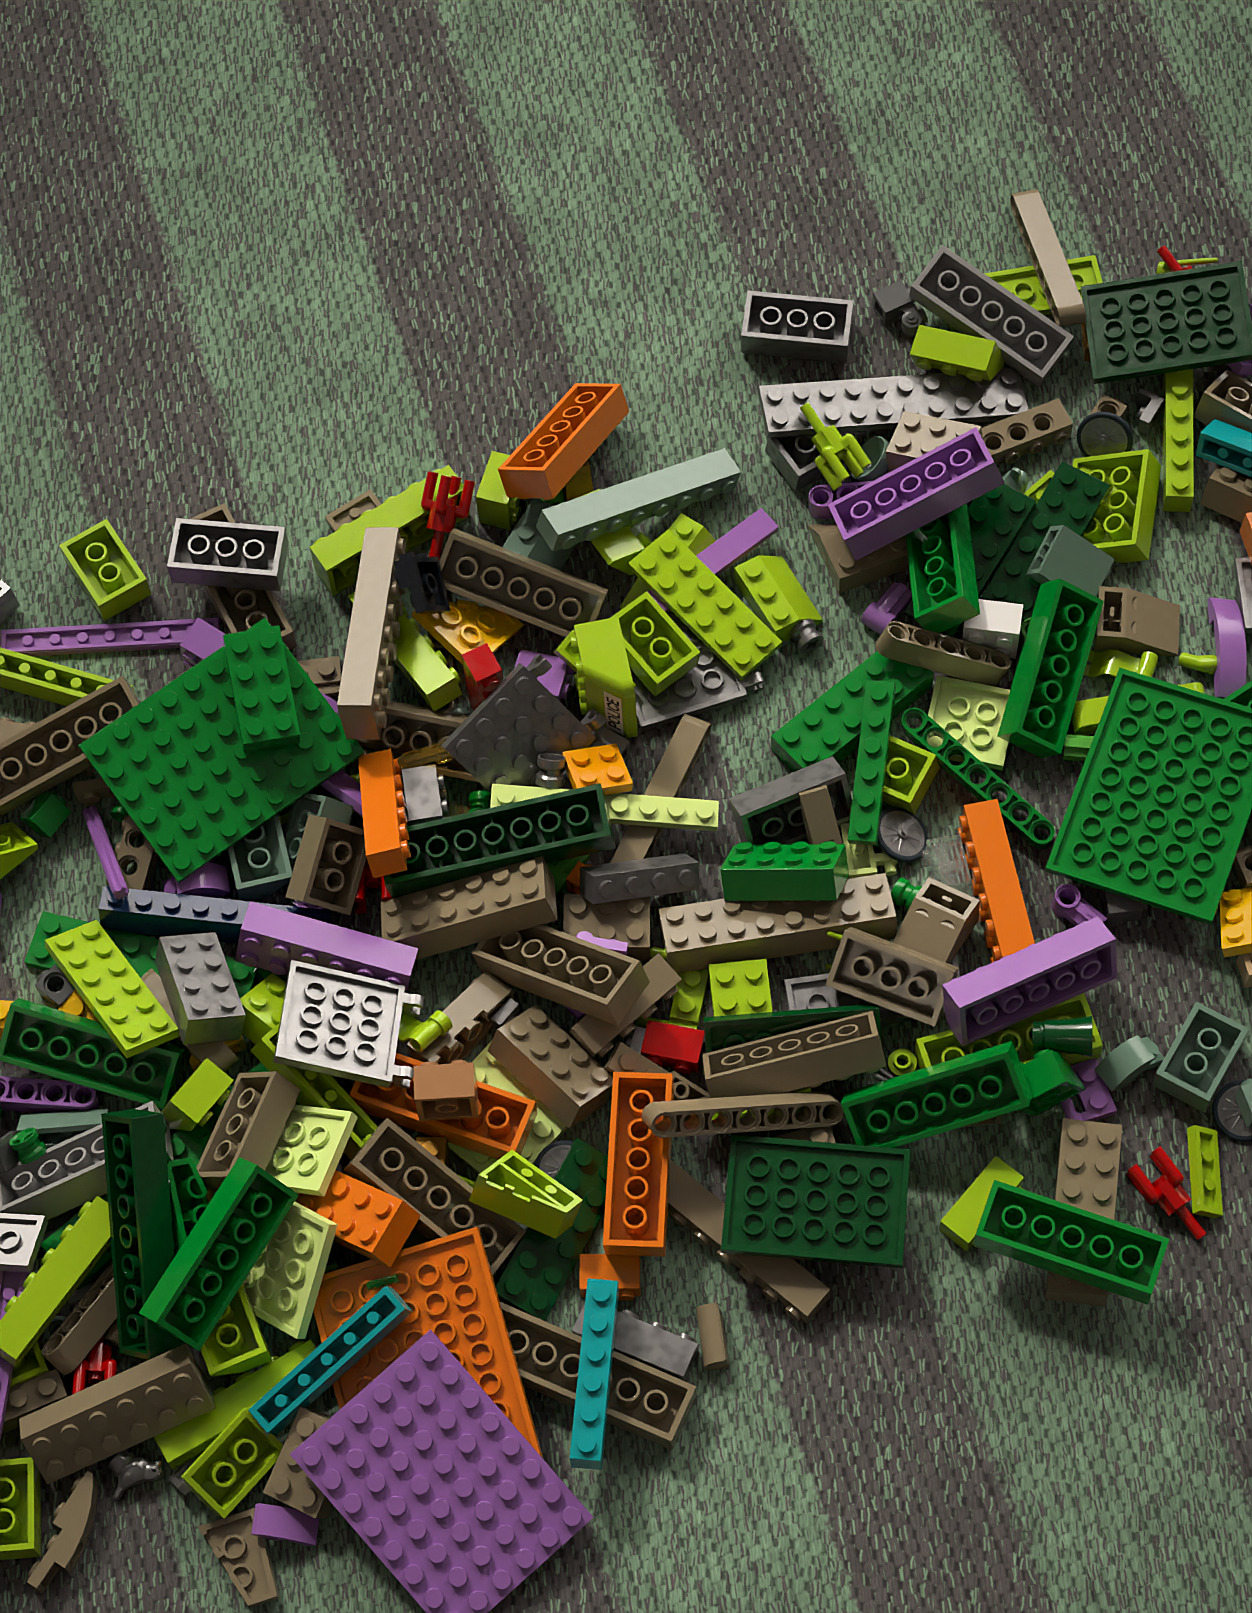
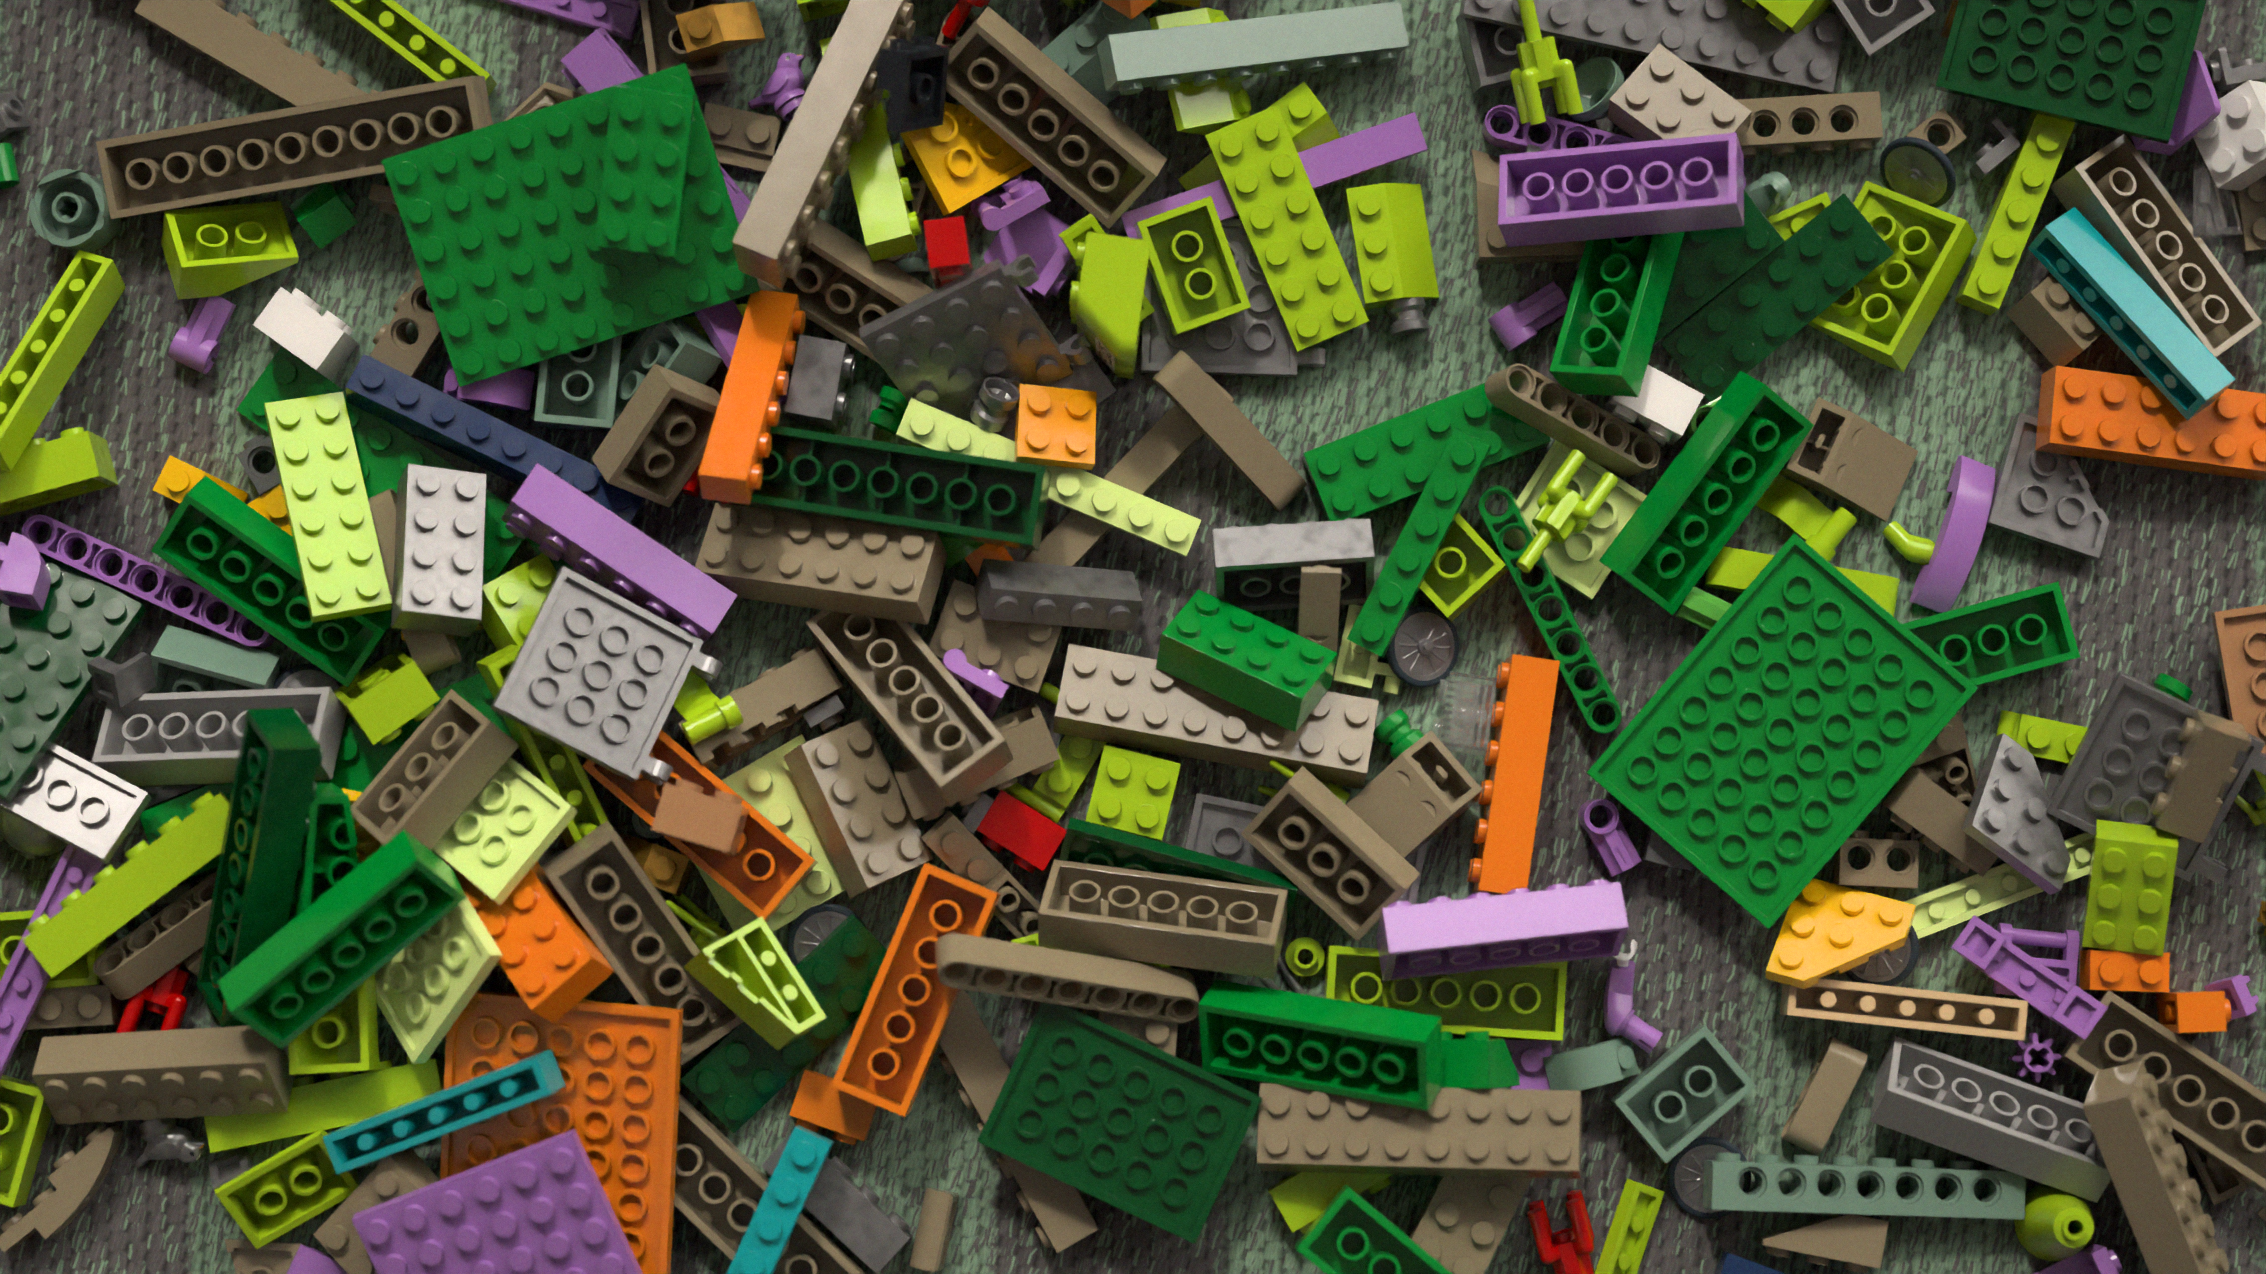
camera: 15 degrees right, 20 degrees up
green wheel [9,1127,47,1164] -> none
medium lavender axle [83,805,129,899] -> none
green leg [367,1274,399,1290] -> none
clear yellow plate [397,741,453,770] -> none
sand green brick [1026,525,1114,597] -> none
dark green plant [1032,1016,1093,1057] -> none
none -> white brick [253,287,358,380]
none -> pearl gold slope [675,1,766,63]
none -> medium lavender animal [748,52,805,122]
none -> medium lavender plate [969,173,1050,231]
none -> dark tan beam [1152,350,1307,512]
none -> dark tan brick [1257,1084,1582,1179]
none -> lime plant [1516,449,1618,573]
none -> medium lavender arm [1603,939,1663,1054]

